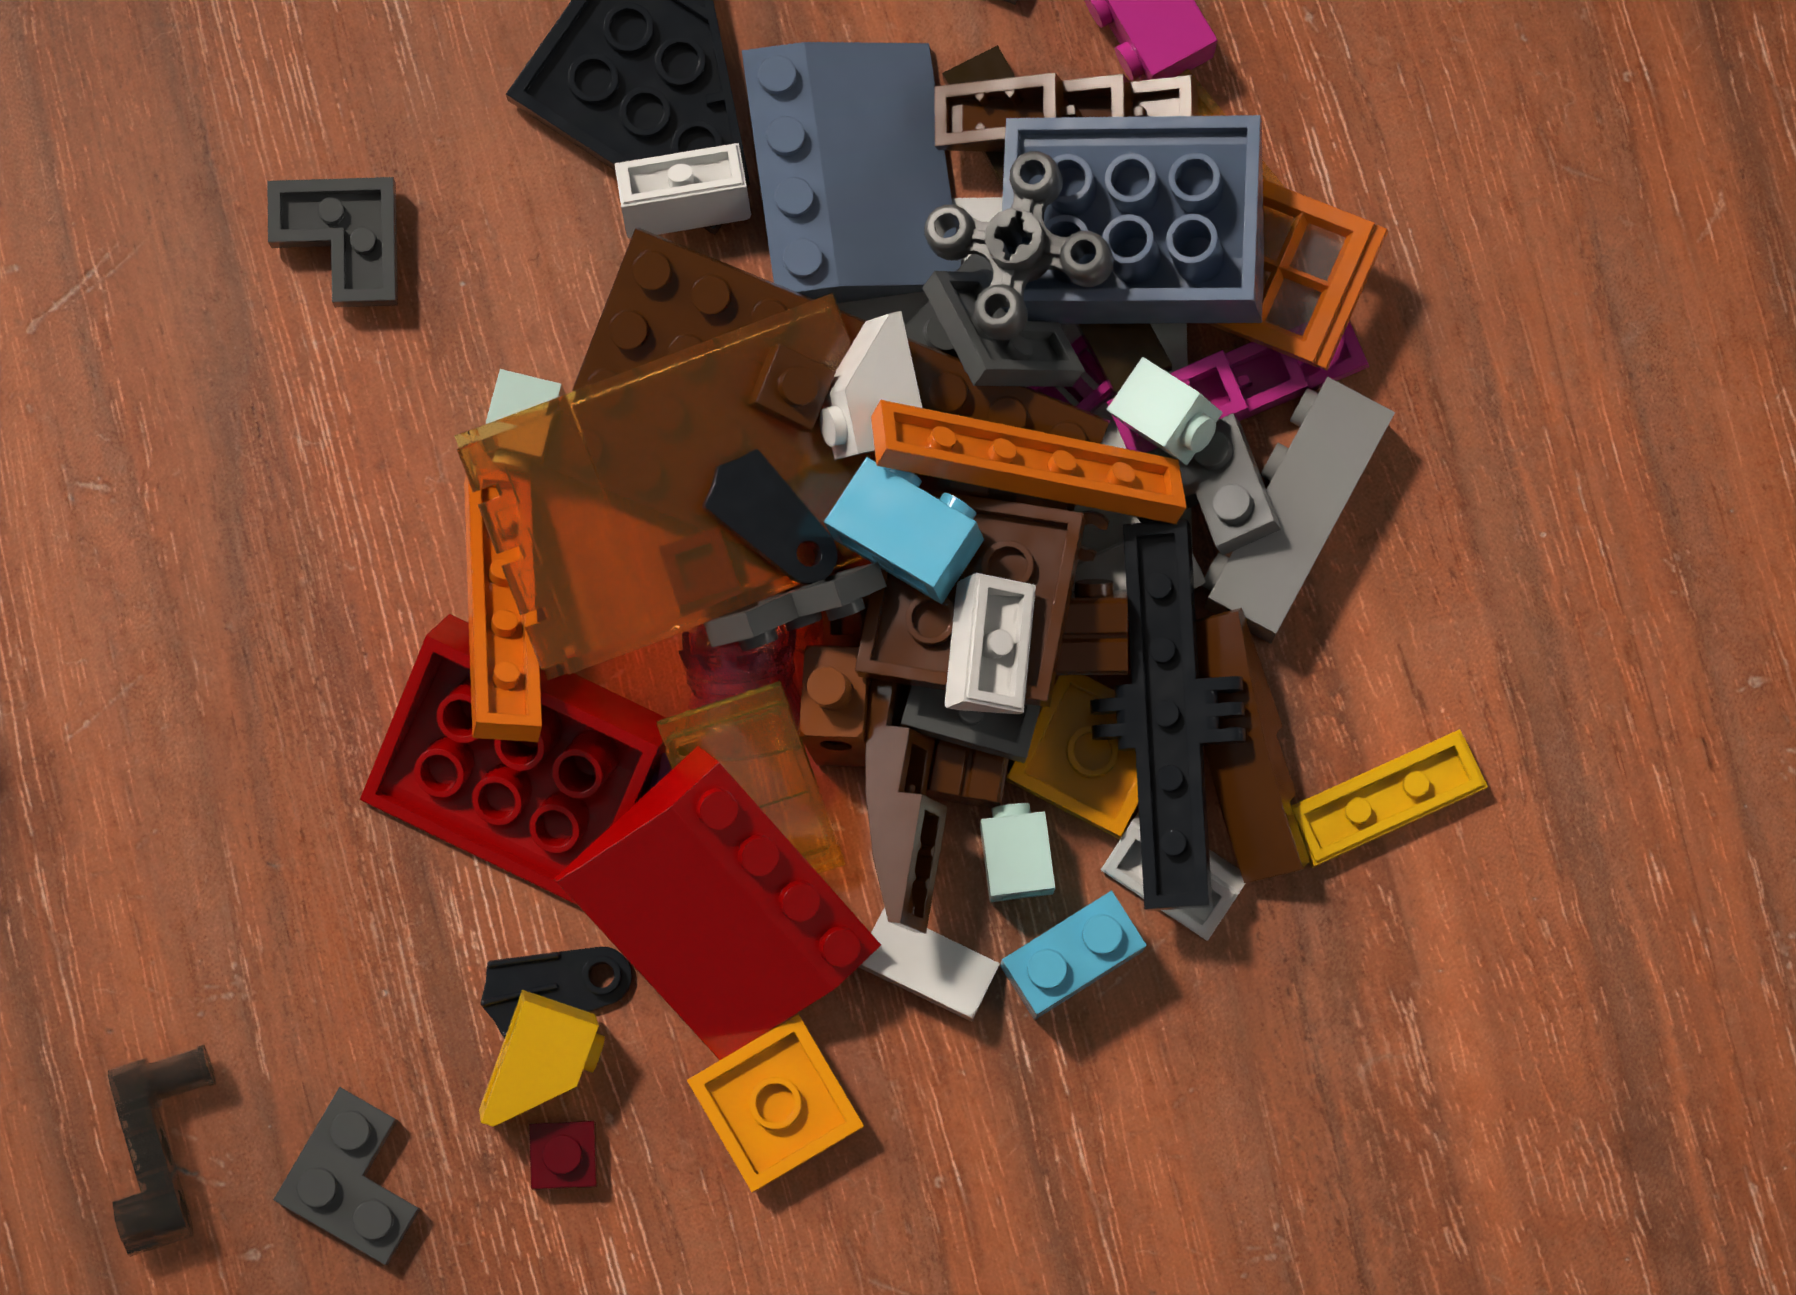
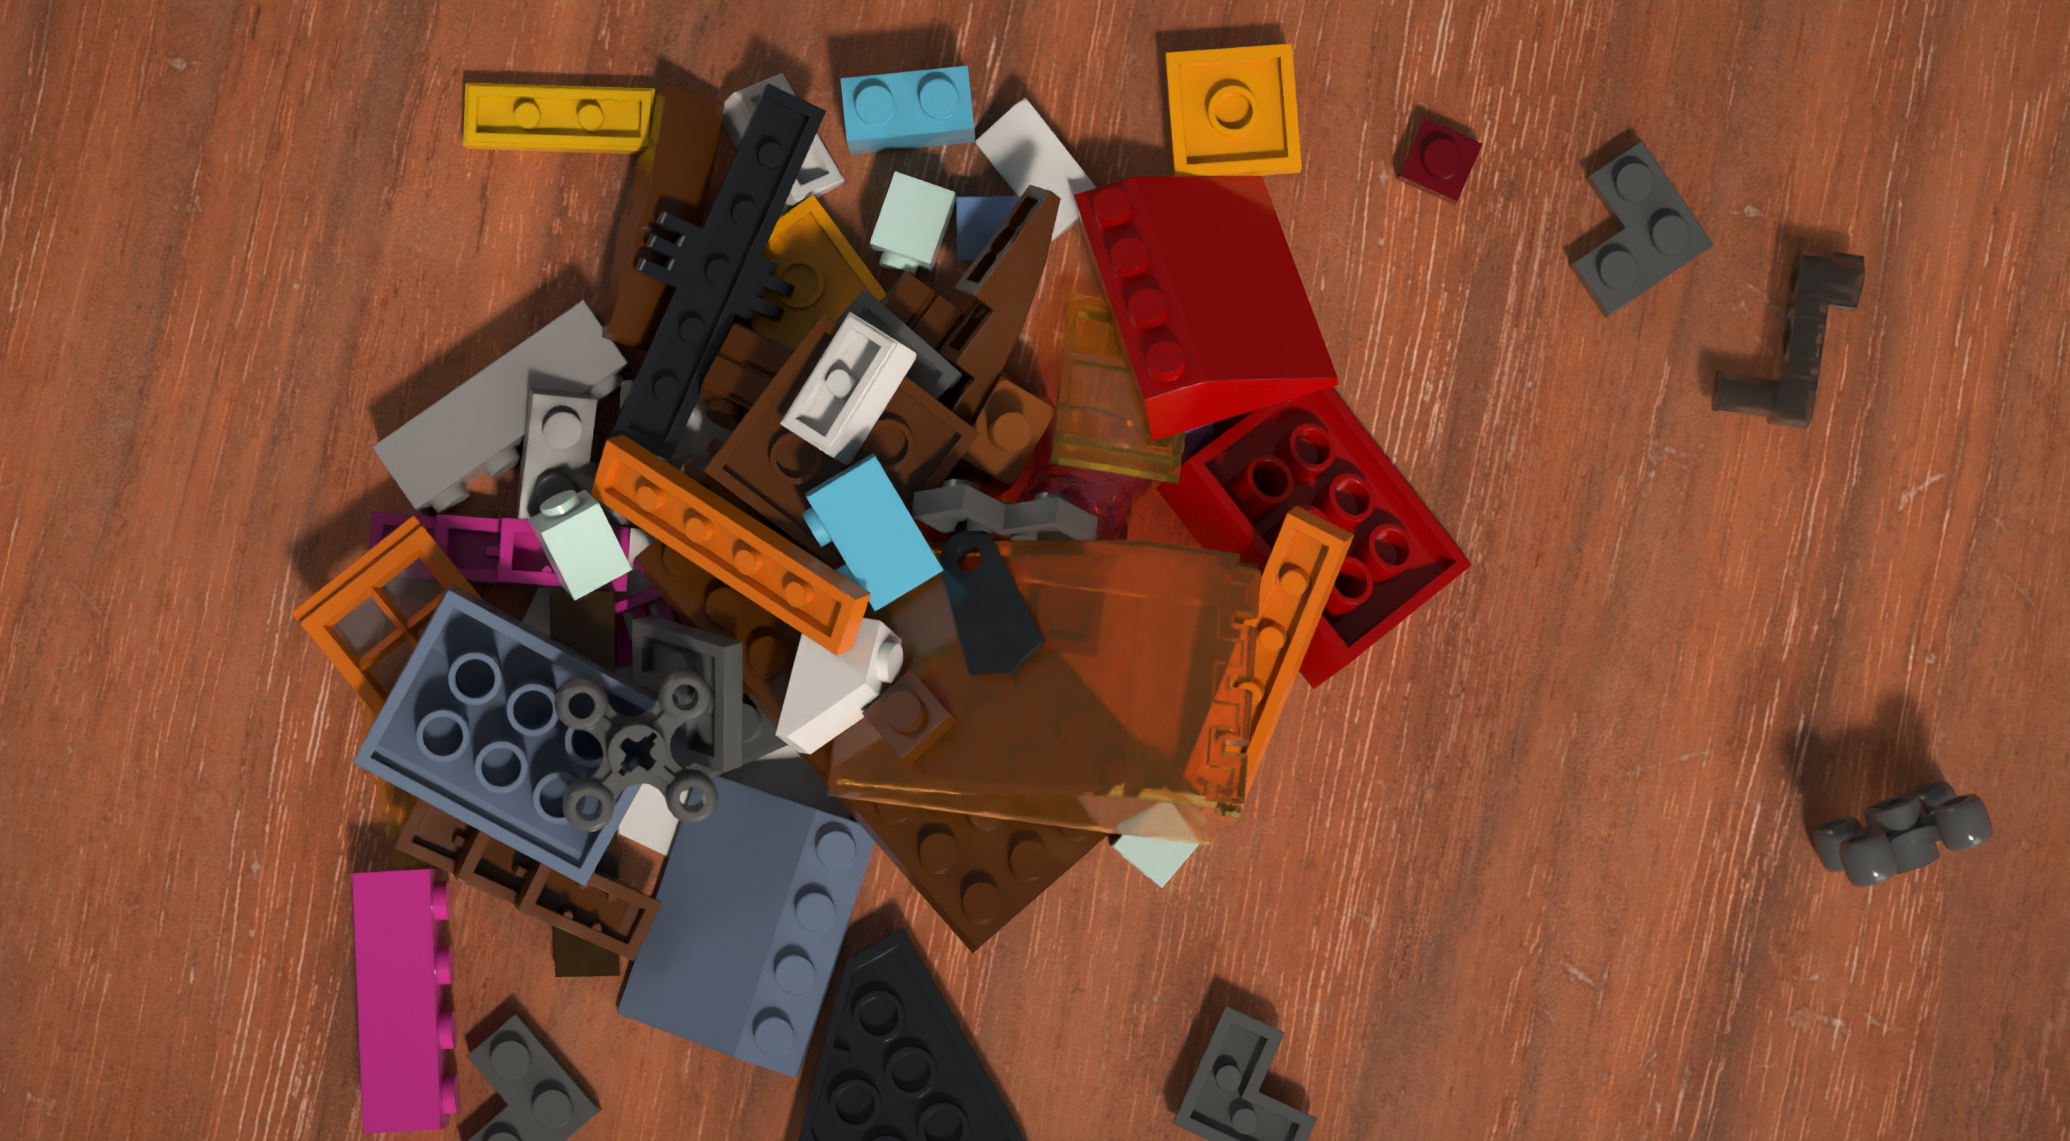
camera: 155 degrees left, 5 degrees up
yellow slope [479,990,605,1127] -> none
black piece [480,947,632,1039] -> none
white slope [615,143,751,238] -> none
none -> medium blue tile [956,196,1020,261]

